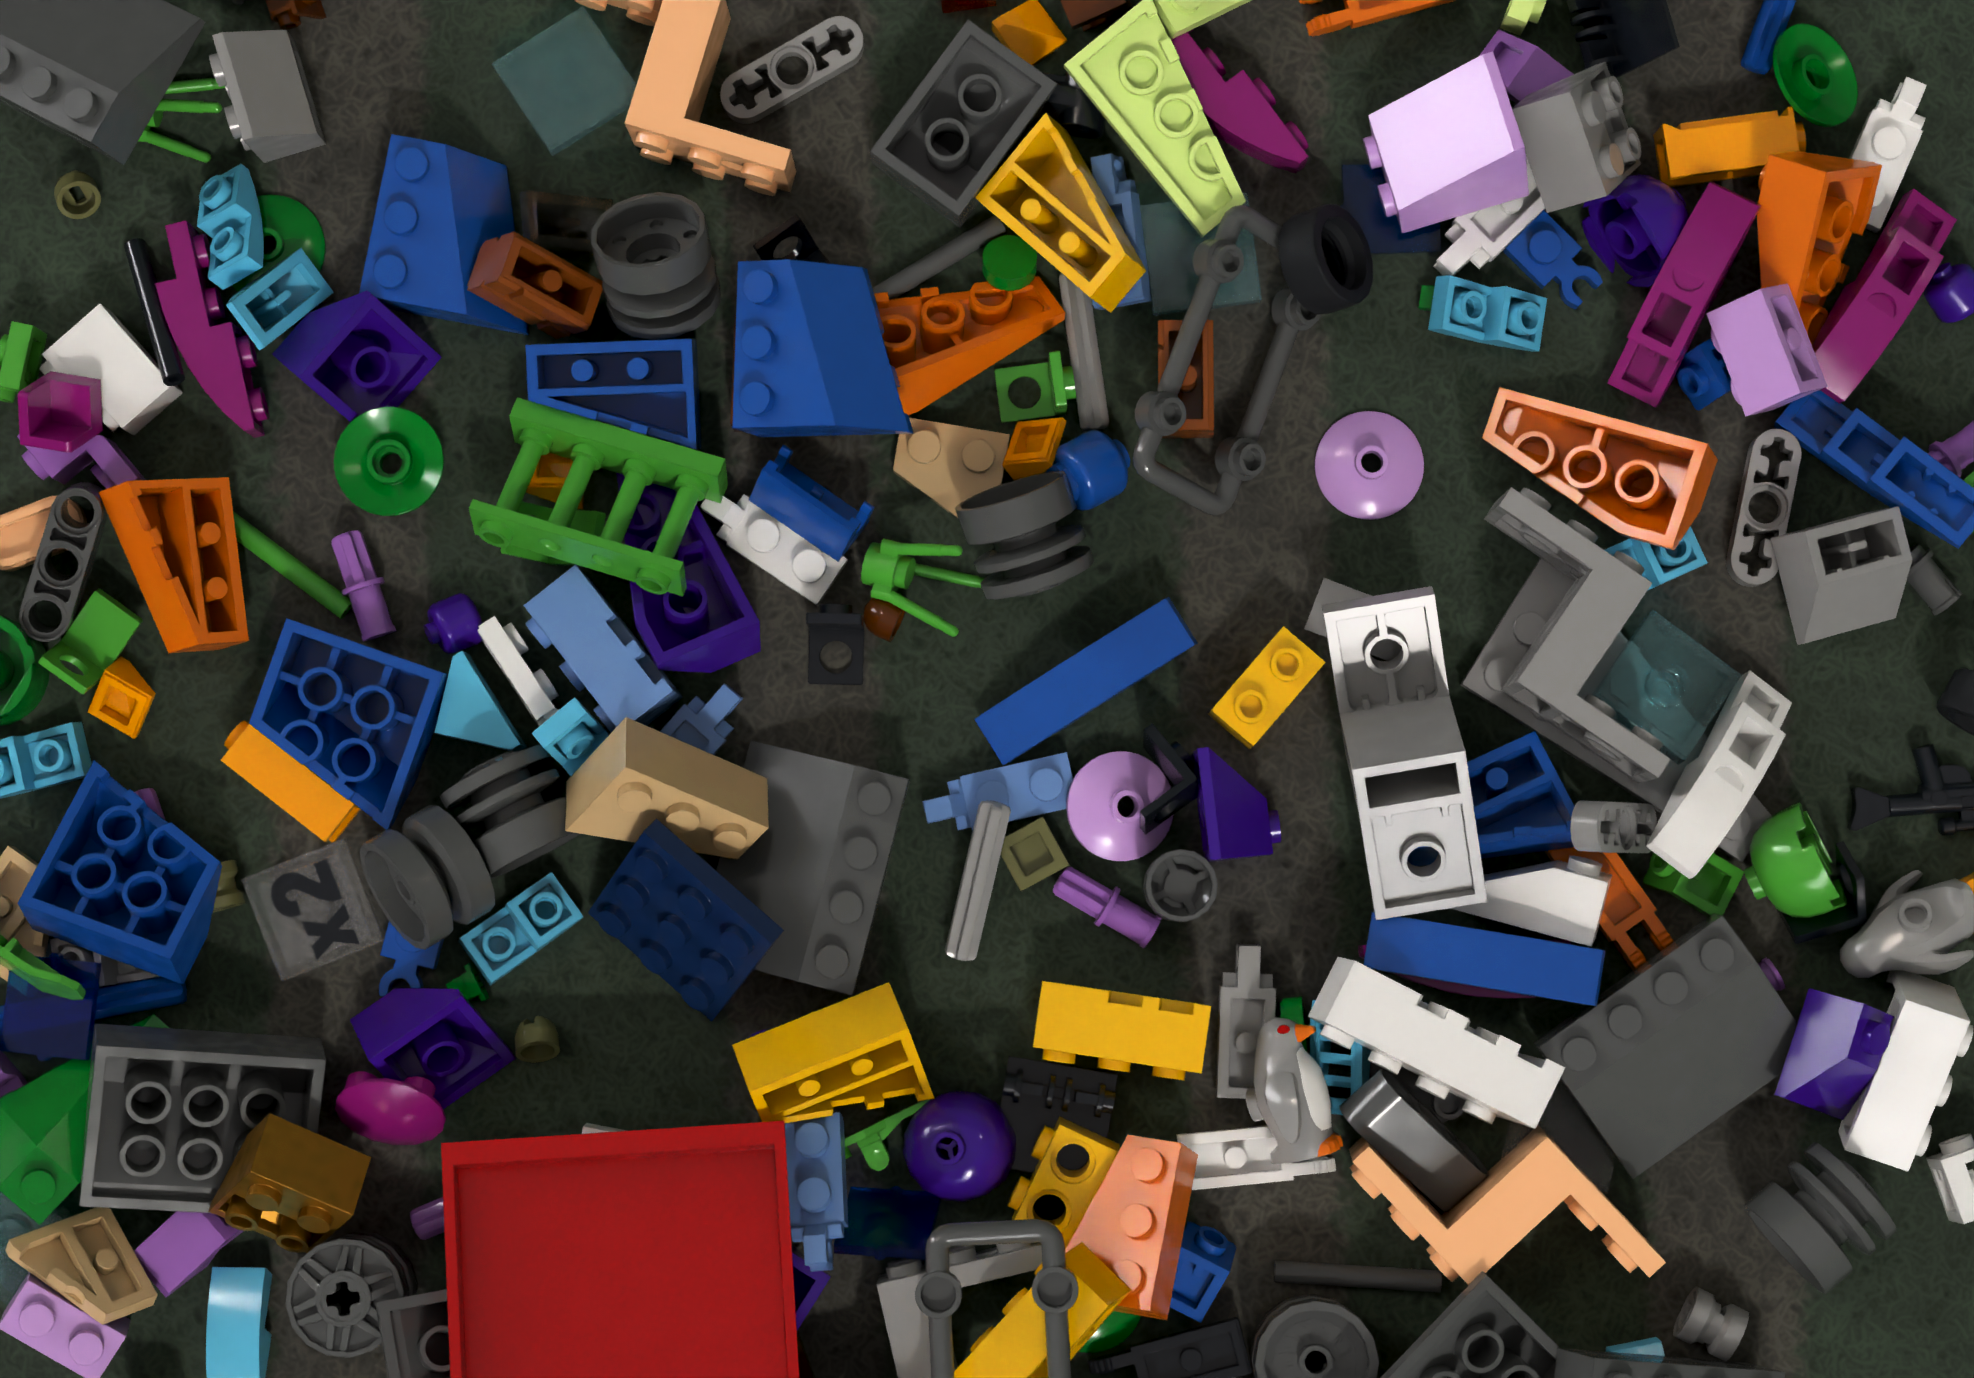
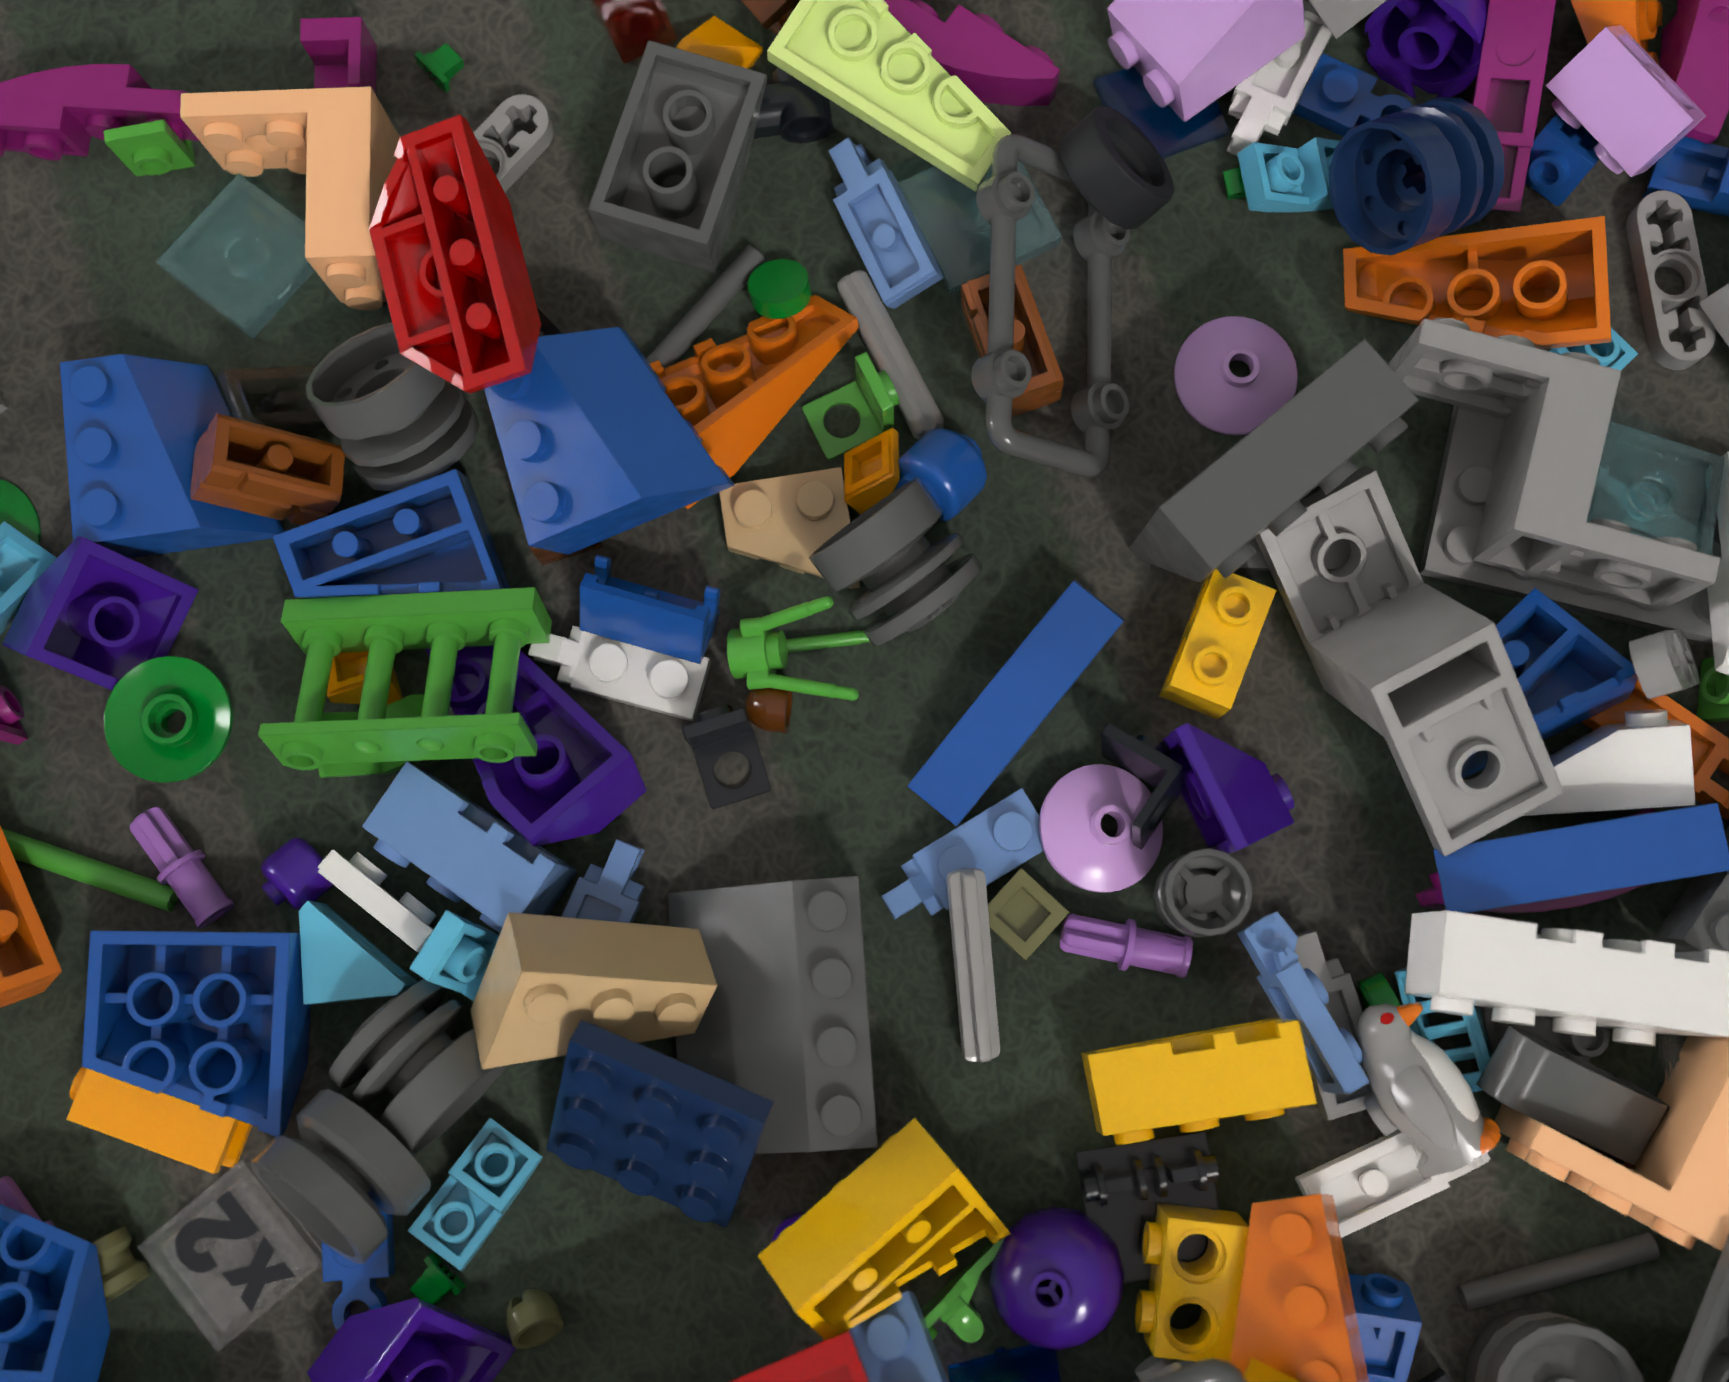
camera: 15 degrees left, 5 degrees down
yellow wedge [975,113,1147,313] -> none
none -> red wedge [369,114,541,394]
none -> dark grey slope [1129,339,1419,583]
none -> medium blue hinge [1237,912,1369,1094]
none -> dark blue wheel [1329,97,1504,256]

